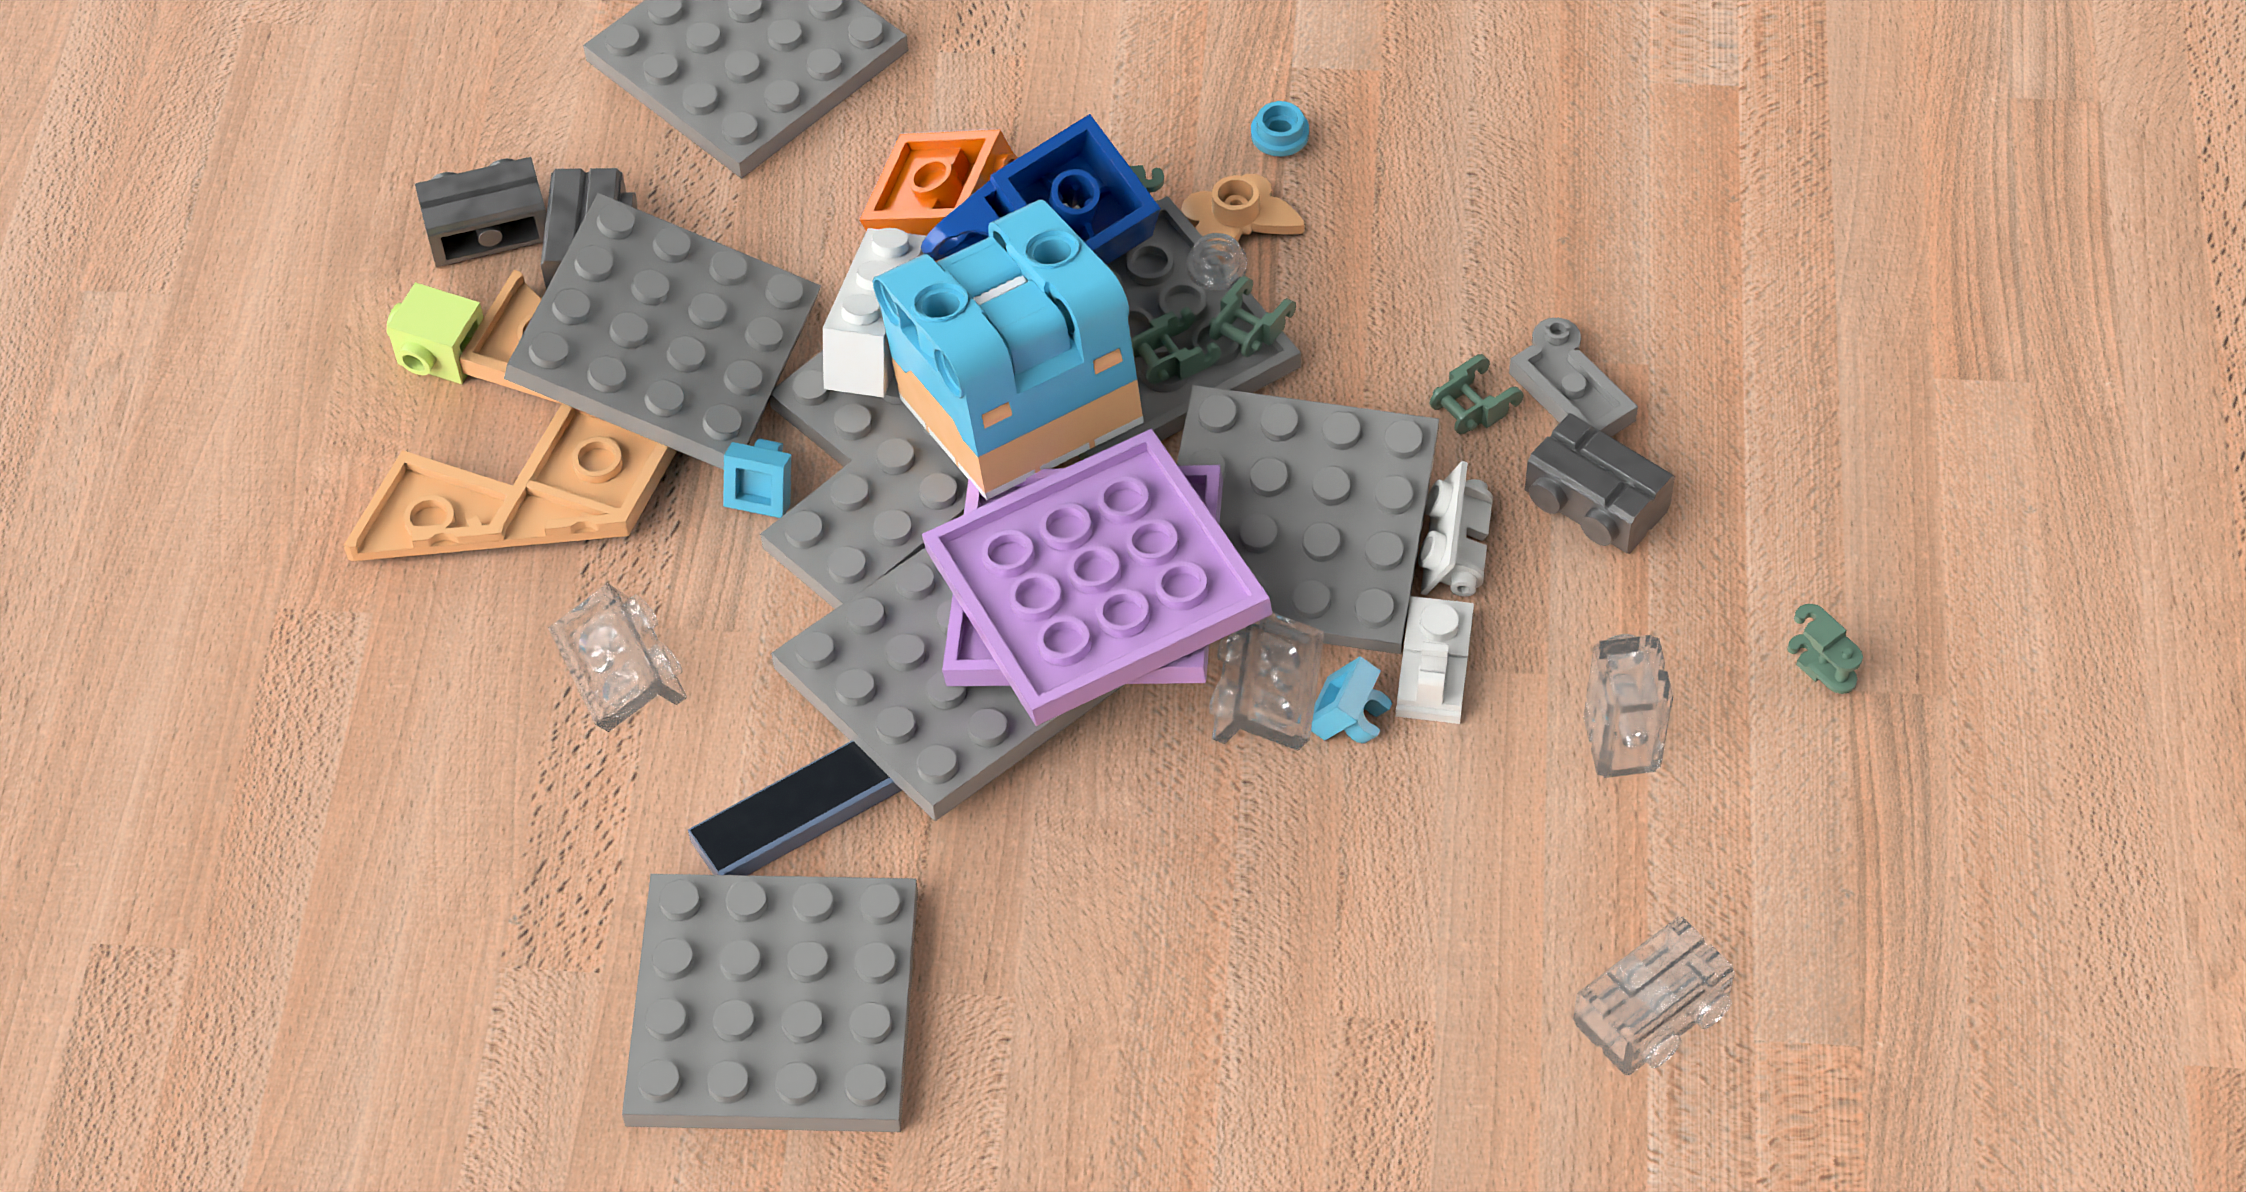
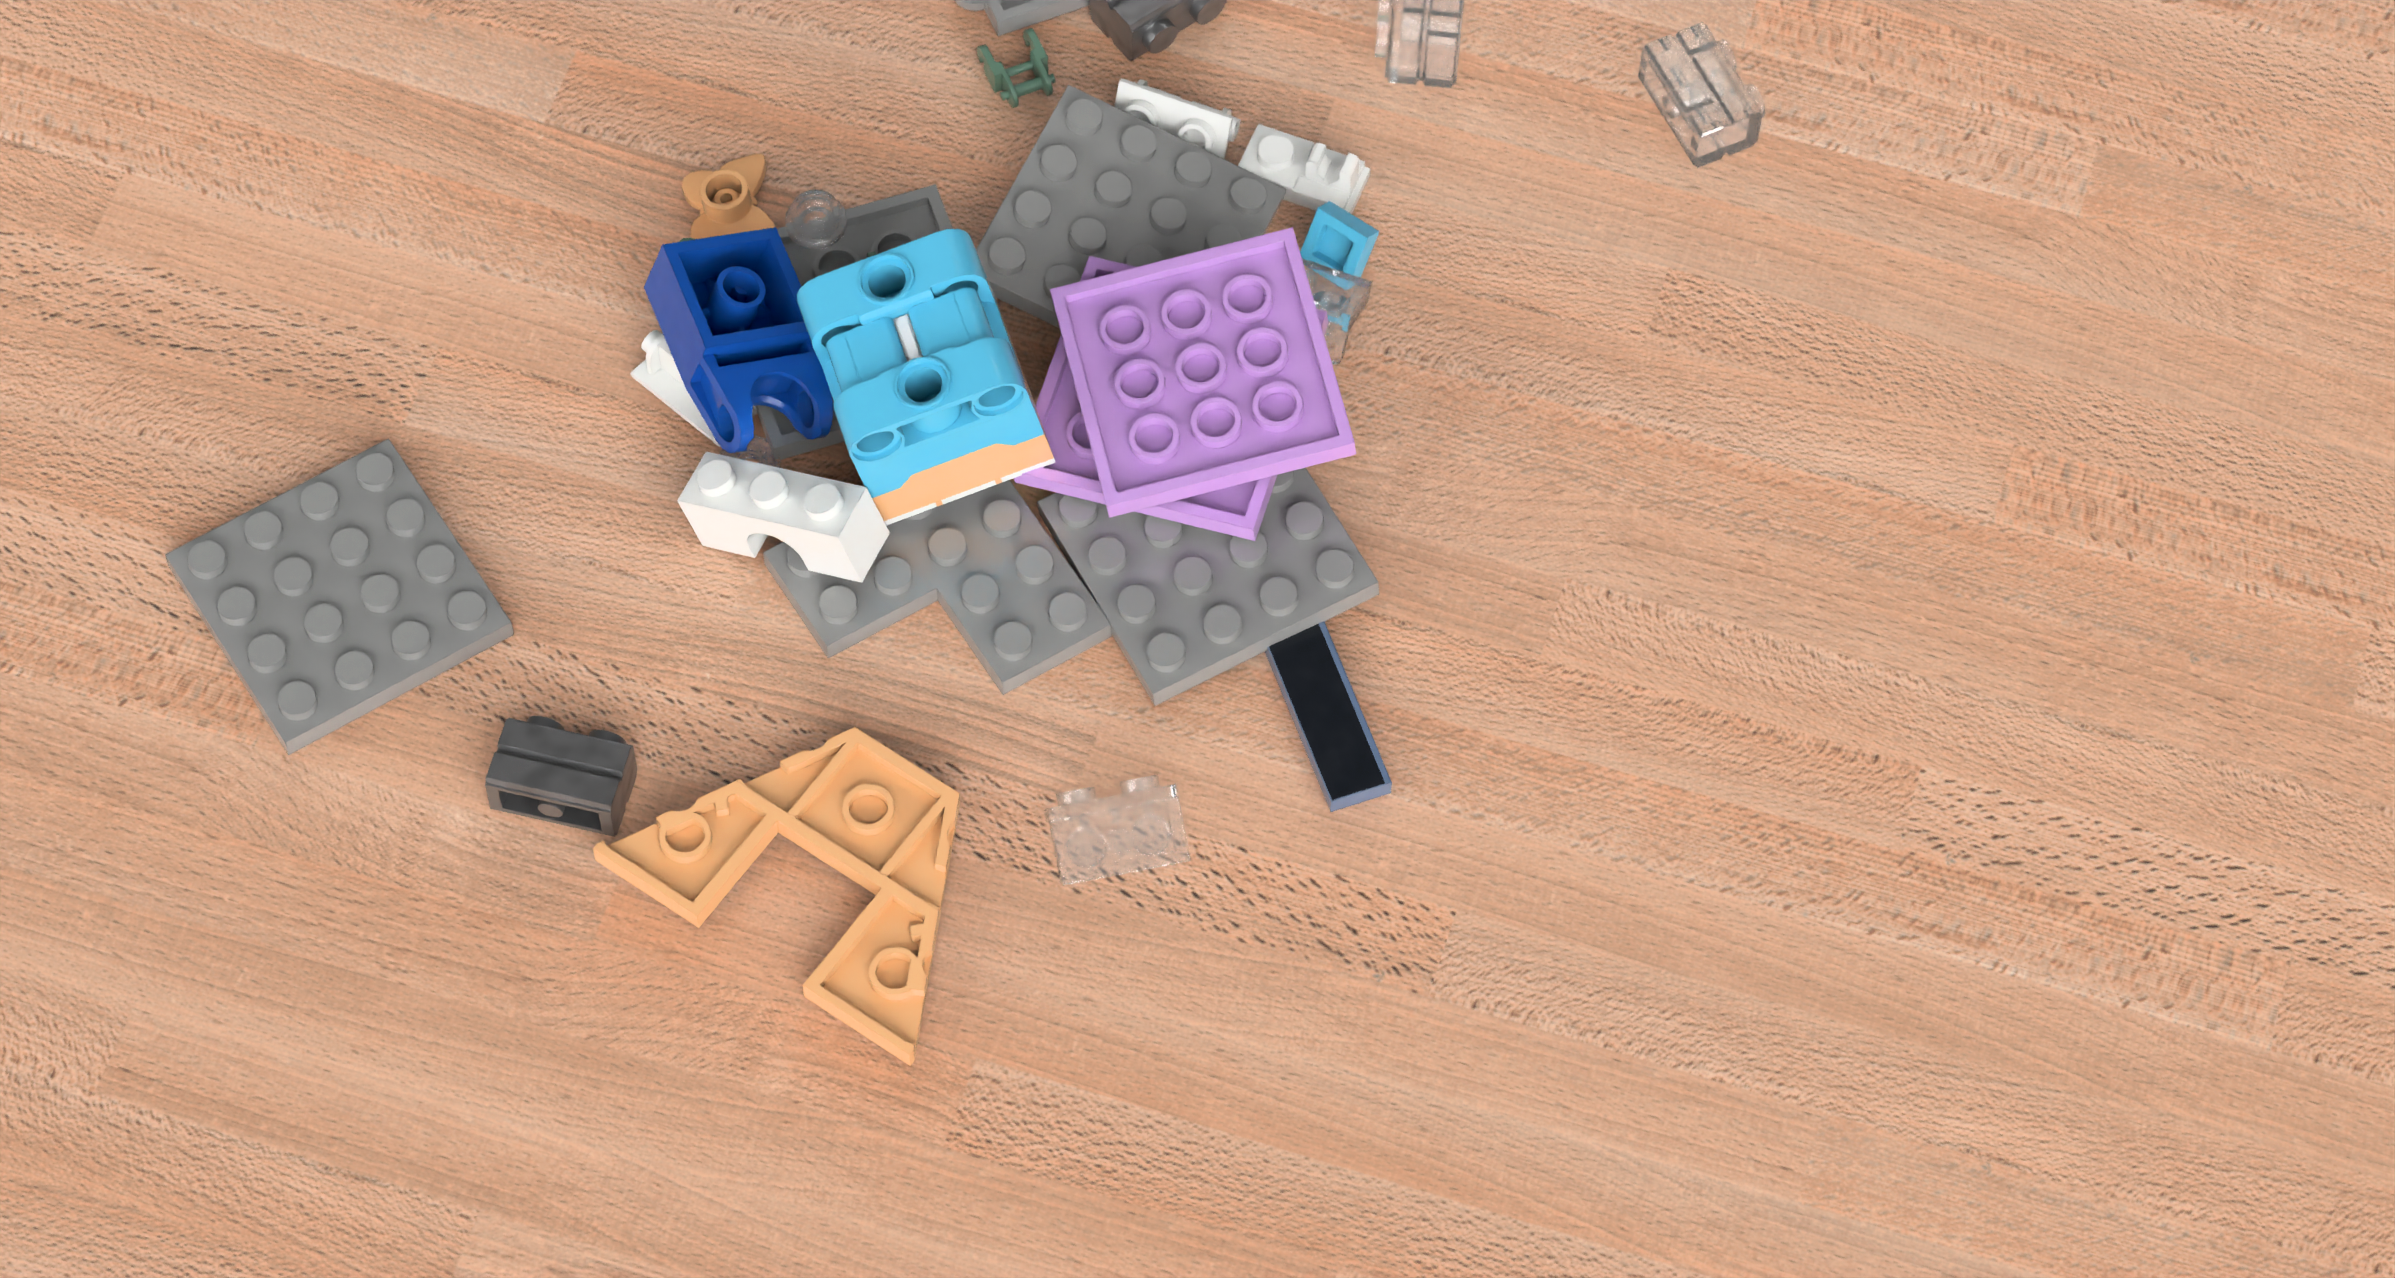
camera: 80 degrees left, 5 degrees up
yellowish green brick [387,282,484,384] -> none
flat silver brick [415,157,546,267] -> none
light grey plate [504,193,821,470] -> none
light grey plate [622,874,918,1132] -> none
medium azure tile [723,439,791,518] -> none
orange plate [859,129,1018,236] -> none
sand green piece [1209,276,1296,357] -> none
medium azure plate [1251,101,1309,157] -> none

